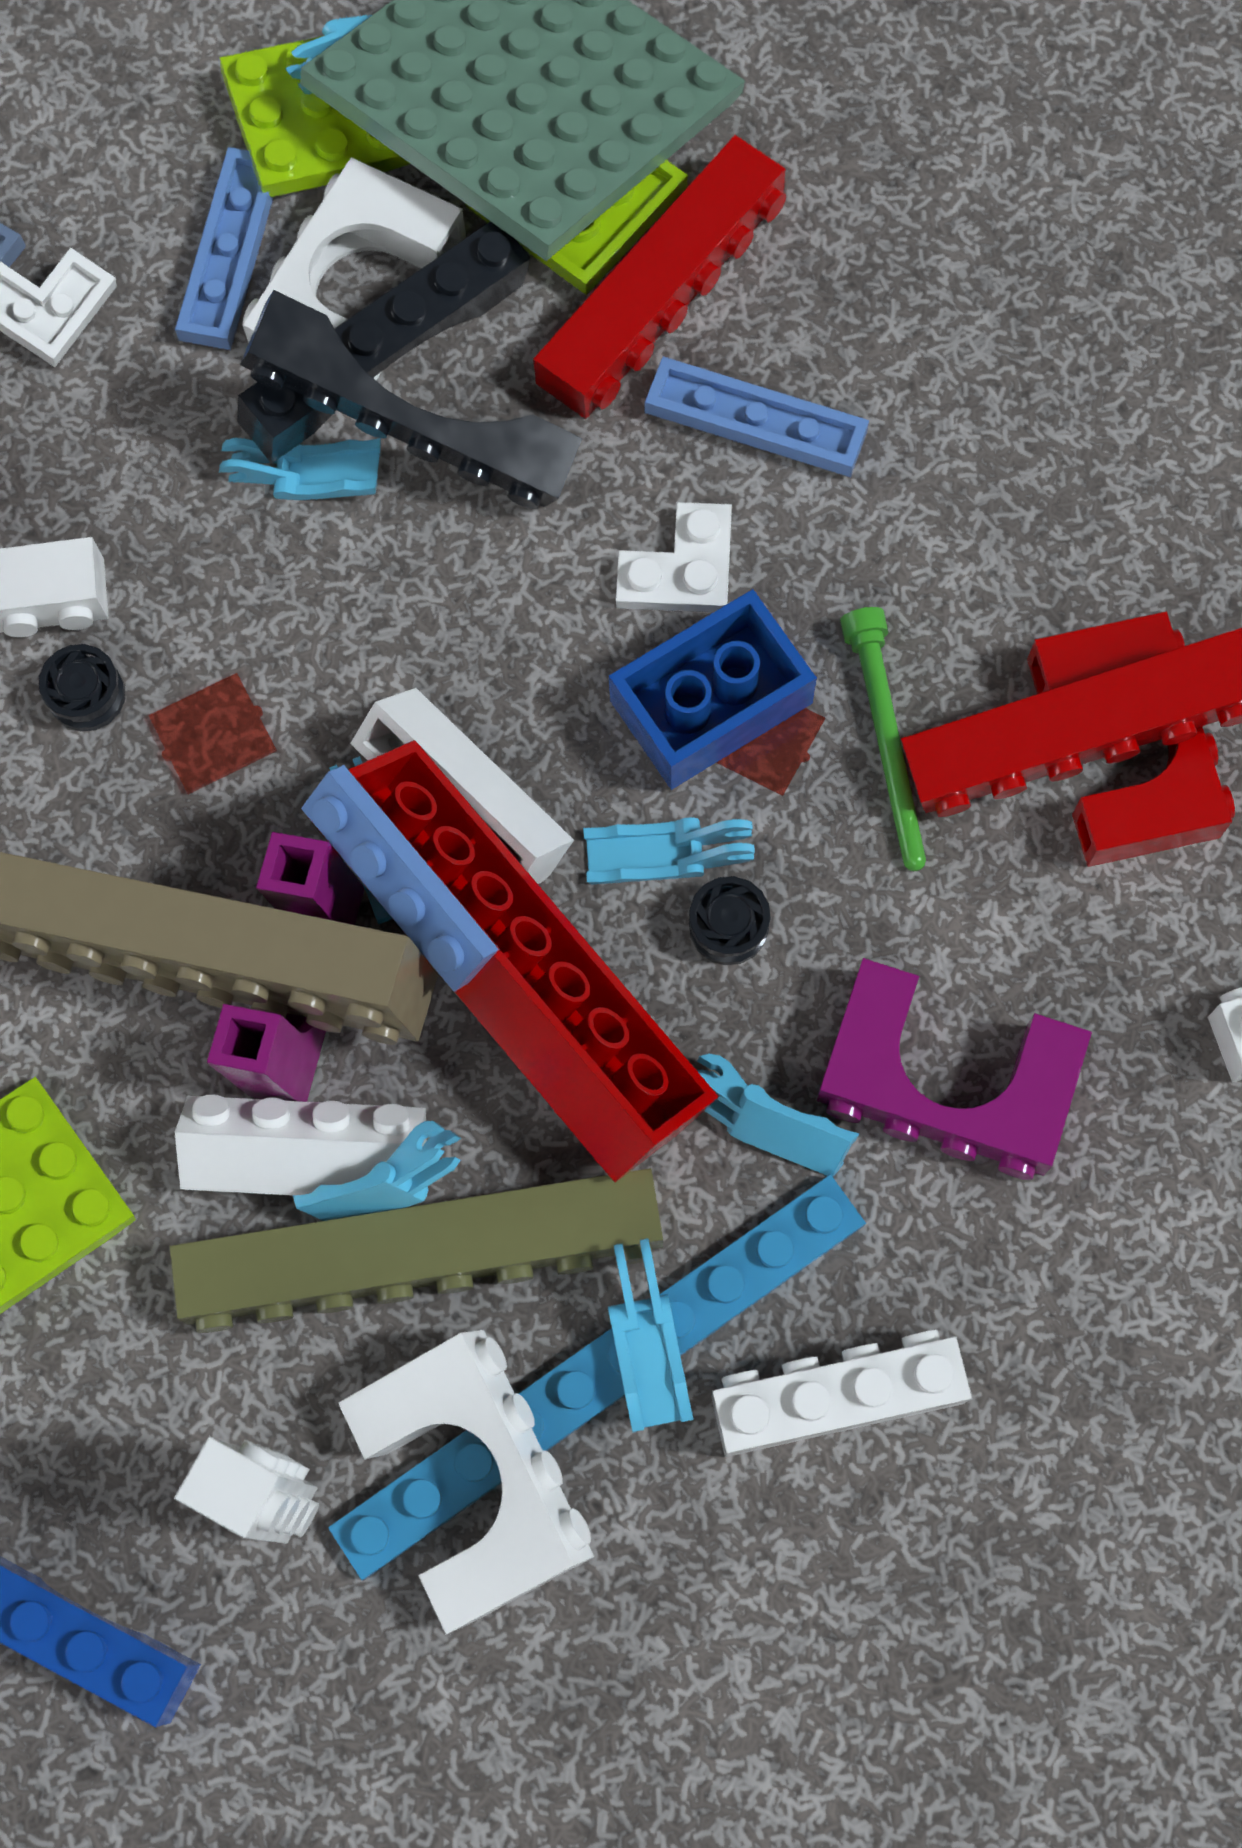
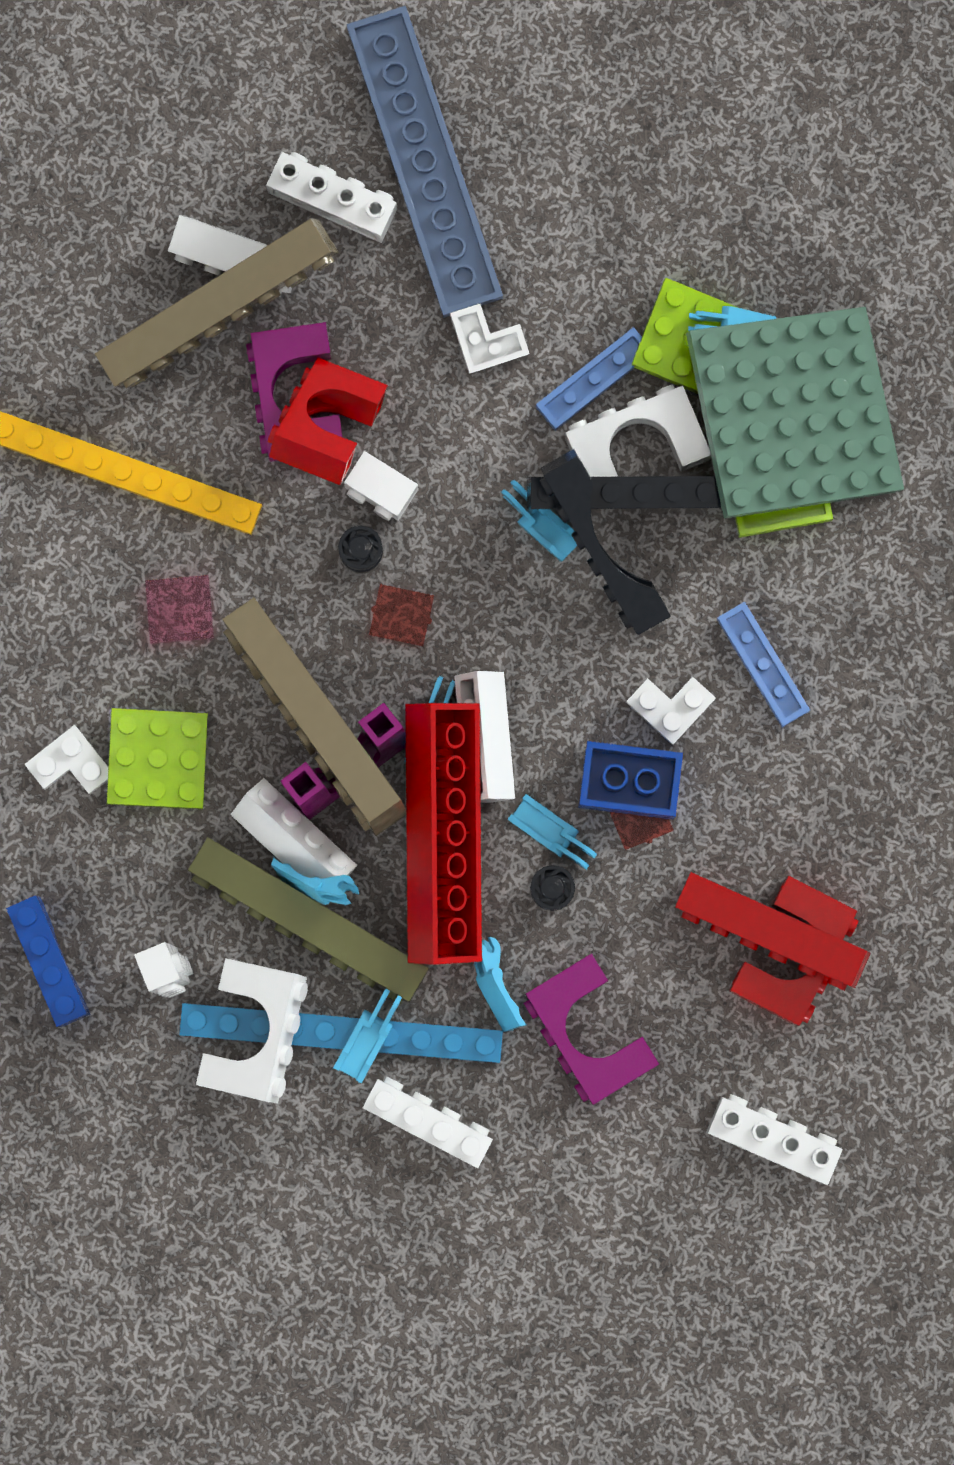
camera: 35 degrees right, 10 degrees up
medium blue plate [301,765,499,992] -> none
red brick [533,135,786,419] -> none
bright green piece [840,607,926,871] -> none

